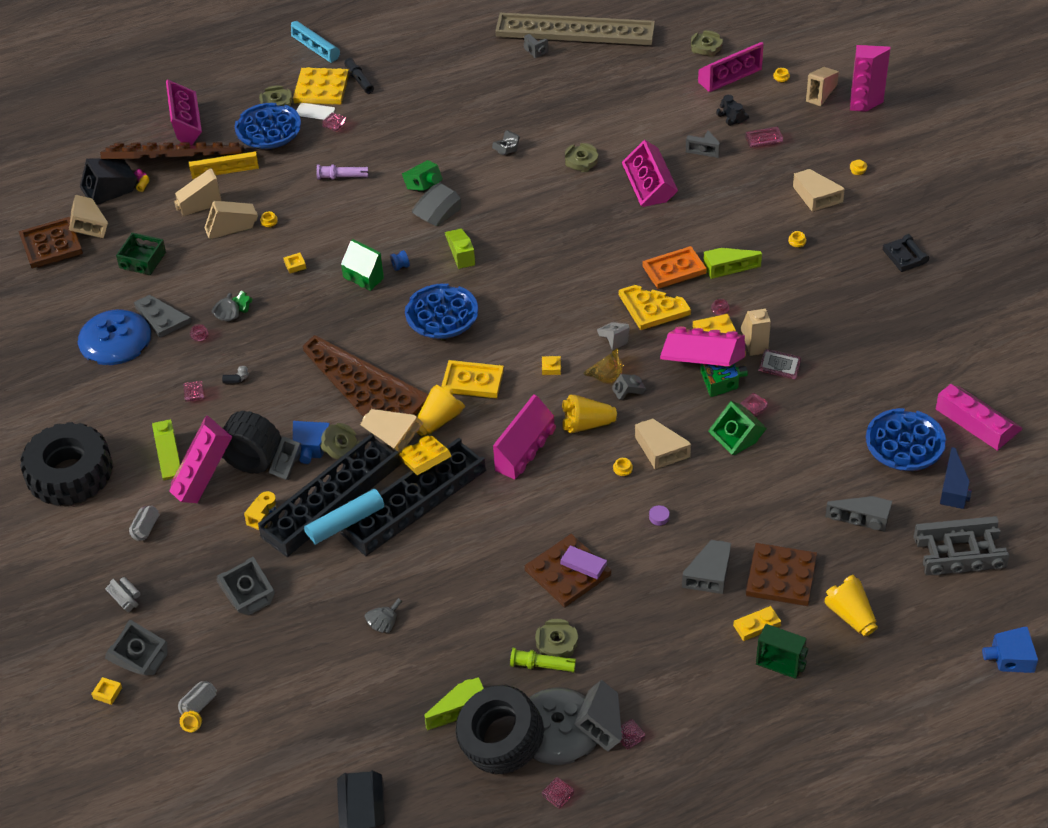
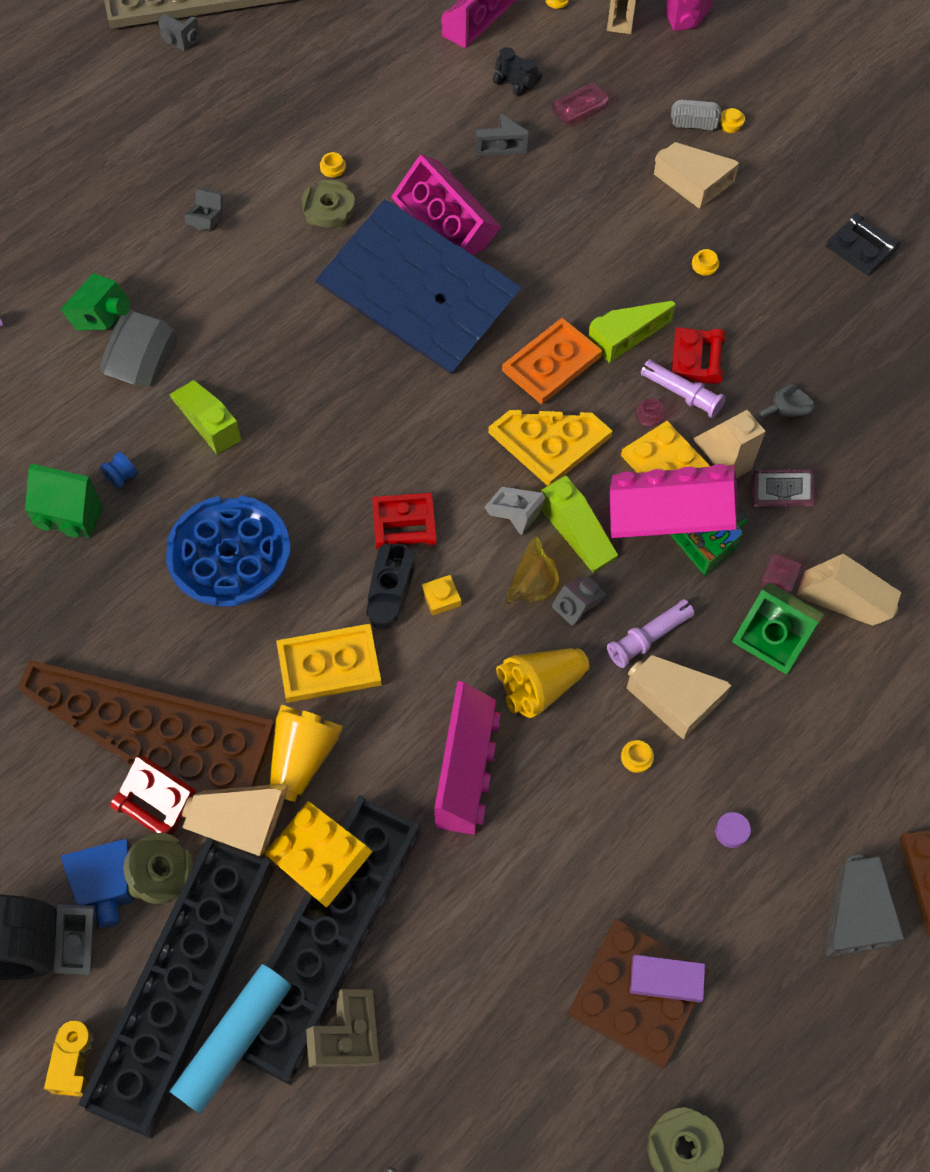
camera: 25 degrees left, 15 degrees up
none -> plate [110,755,196,836]
none -> dark tan plate [306,989,379,1067]
none -> dark blue piece [316,199,522,374]
none -> yellow plate [320,152,346,178]
none -> black piece [366,543,415,629]
none -> red plate [372,492,436,550]
none -> lime slope [541,475,618,573]
none -> lavender pin [607,599,694,668]
none -> lavender pin [641,359,726,418]
none -> light grey piece [671,99,721,131]
none -> red plate [671,327,726,384]
none -> dark grey piece [758,383,815,418]
none -> tan slope [796,553,901,626]

